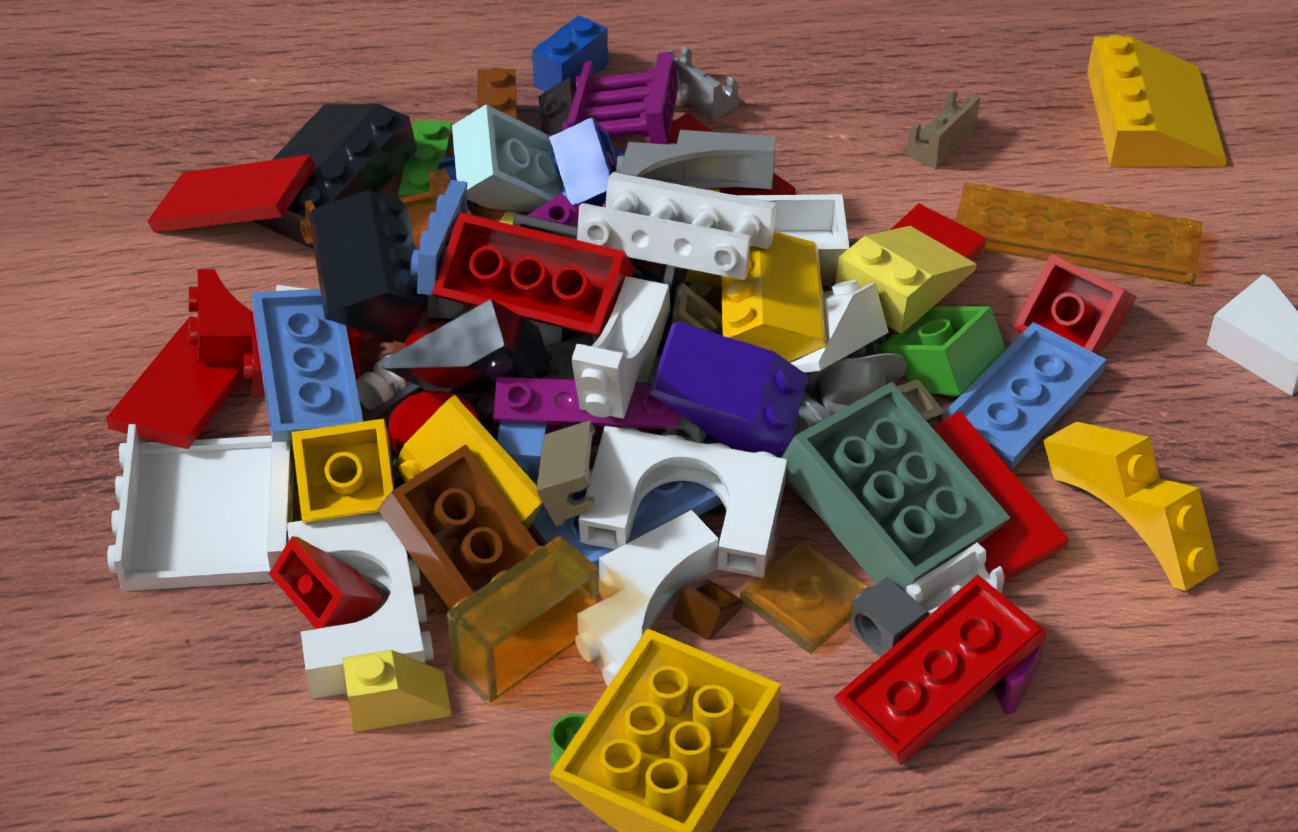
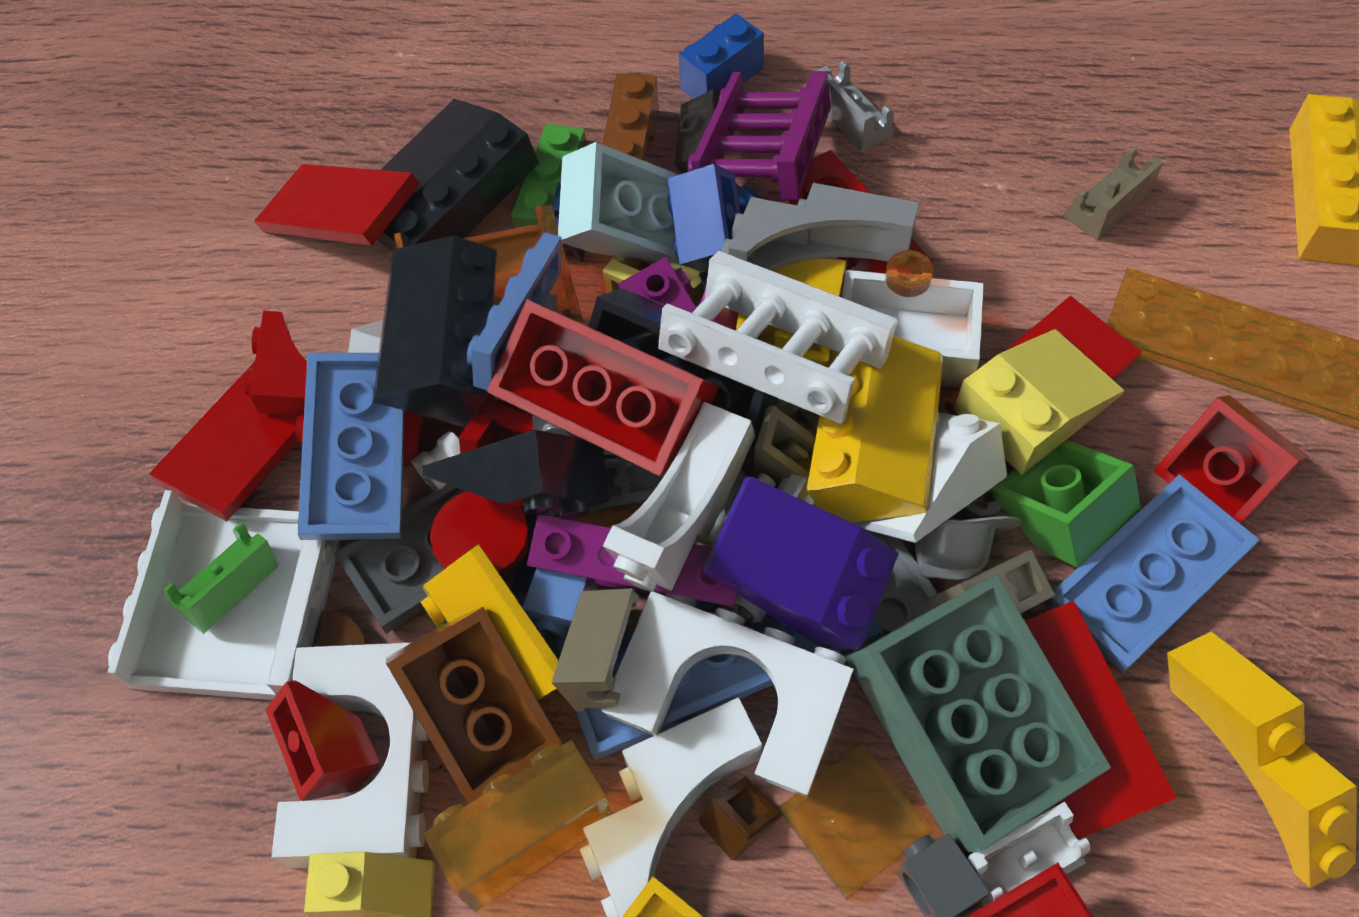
camera: 15 degrees right, 15 degrees up
yellow slope [291,419,395,523] -> none
none -> bright green hinge [163,522,278,634]
none -> clear orange tile [885,250,933,297]

